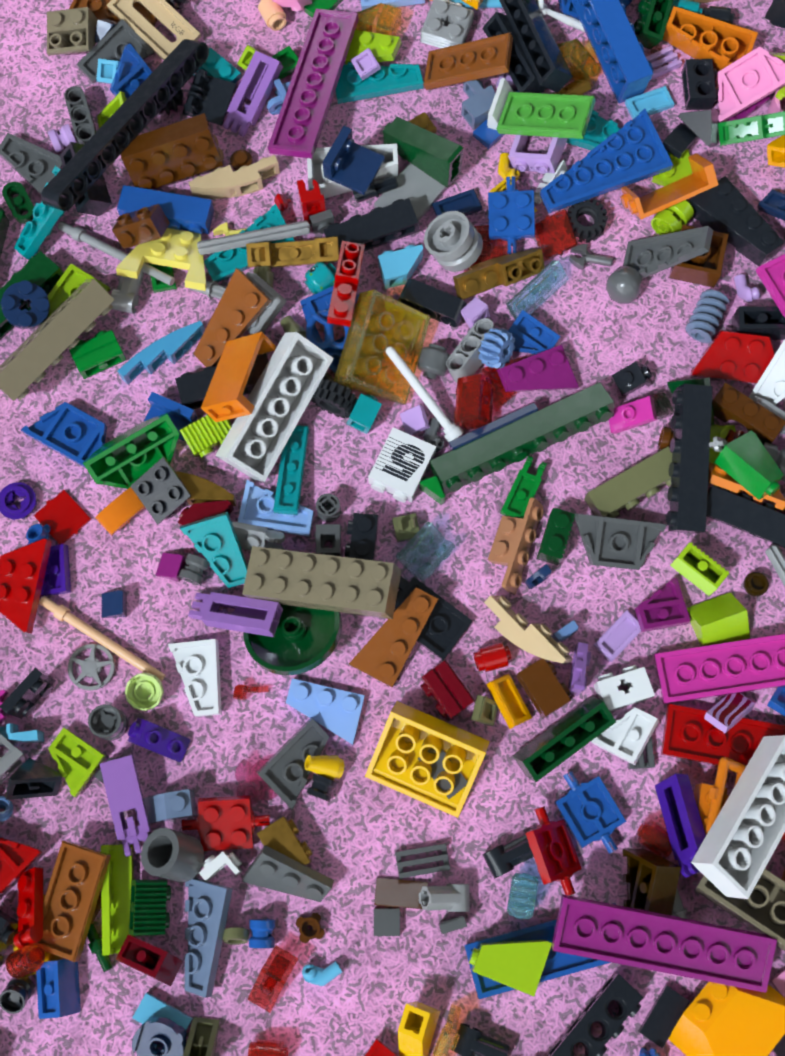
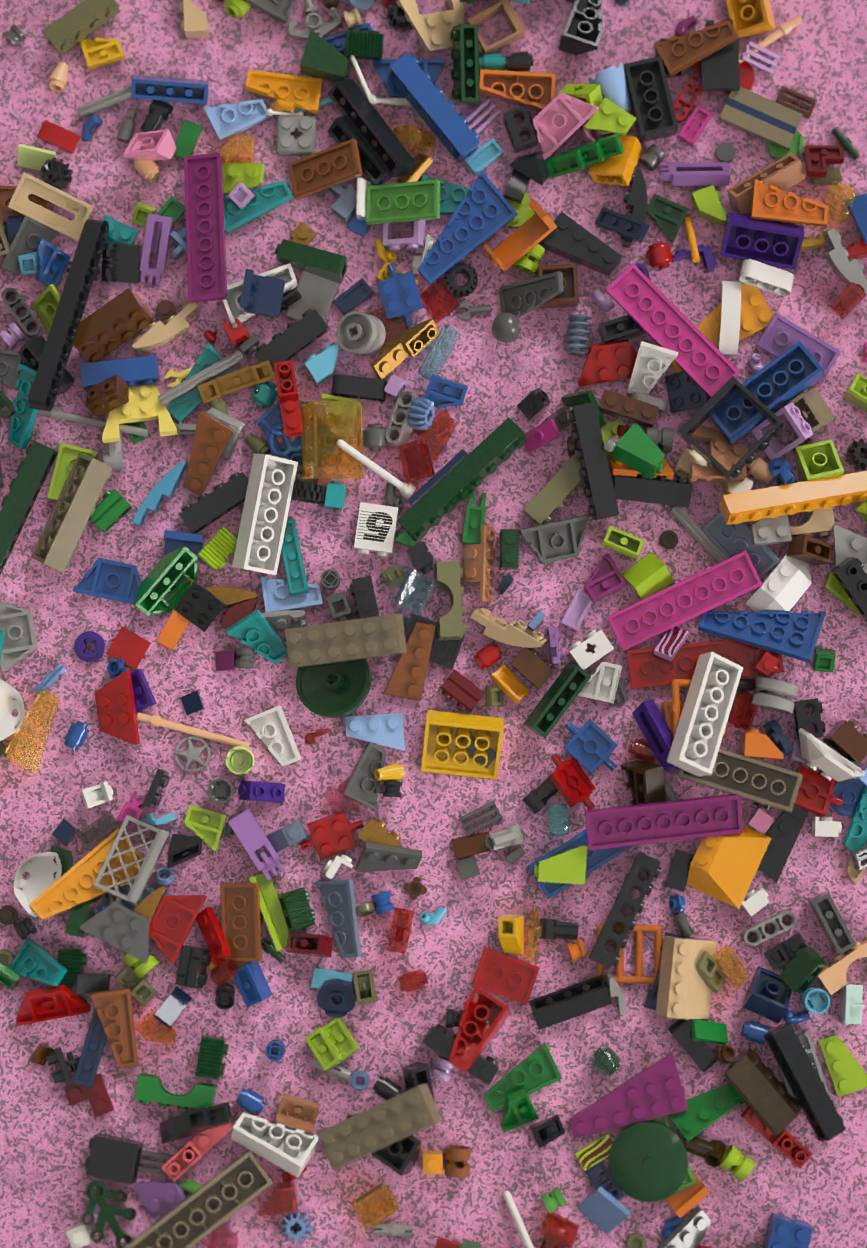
camera: 20 degrees left, 10 degrees up
dark blue plate [0,280,50,329] -> none
dark grey piece [141,828,204,883] -> none
medium lavender hinge [188,592,283,637] -> none
orange panel [201,332,276,422] -> none
lavender tile [400,405,430,435] -> none
magenta wing [497,344,579,392] -> none
none -> black brick [407,541,434,575]
none -> olive arch [434,561,466,641]

